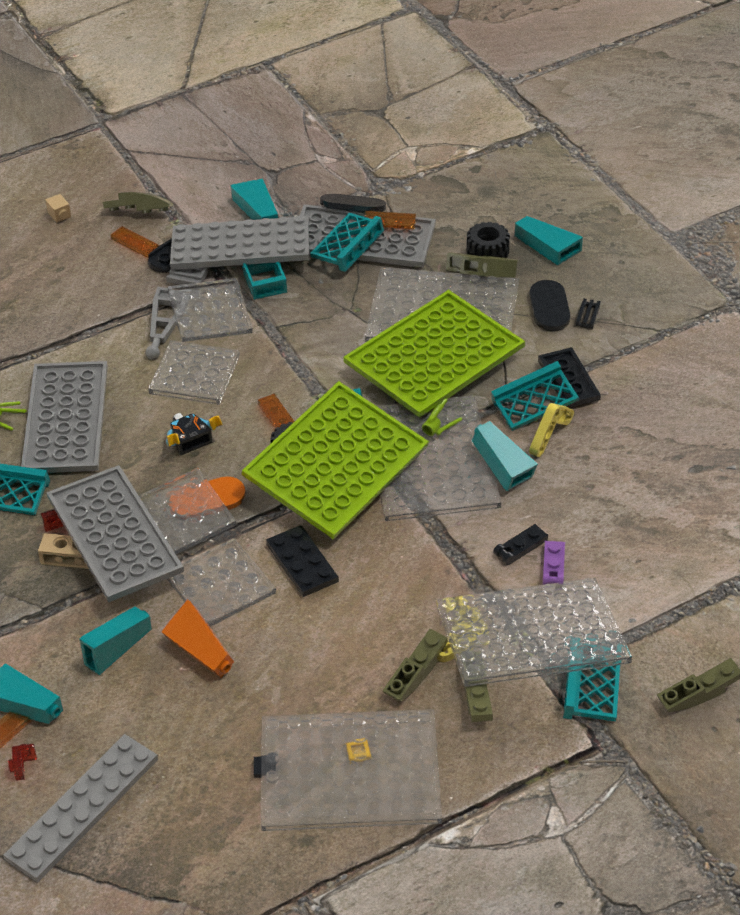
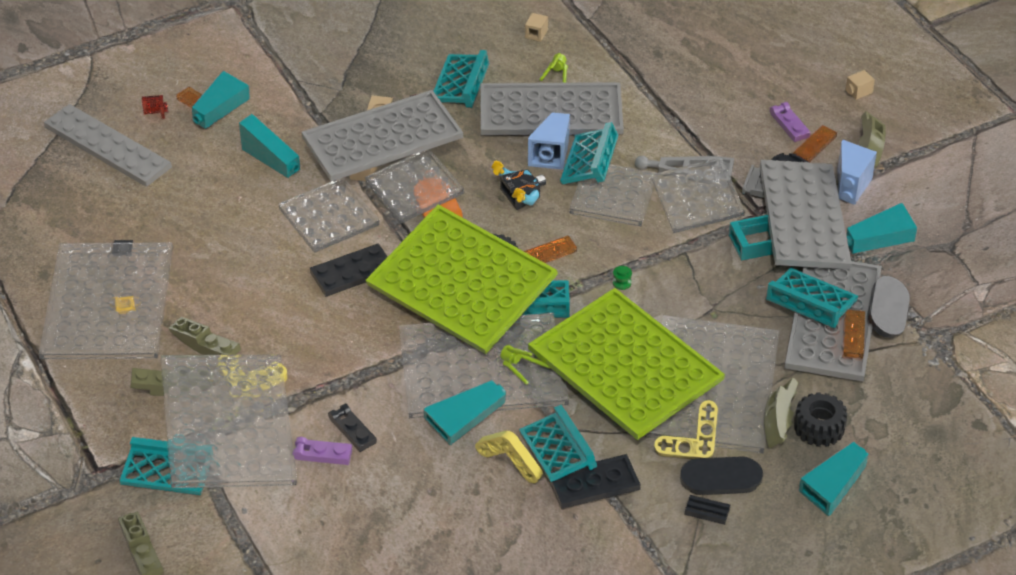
camera: 90 degrees right, 0 degrees up
orange slope [161,599,234,678] -> none
none -> light blue slope [528,112,570,170]
none -> teal fence [560,122,619,184]
none -> green wheel [613,266,632,290]
none -> light yellow beam [655,400,718,459]
none -> medium lavender plate [770,102,810,142]
none -> light blue slope [837,140,877,205]

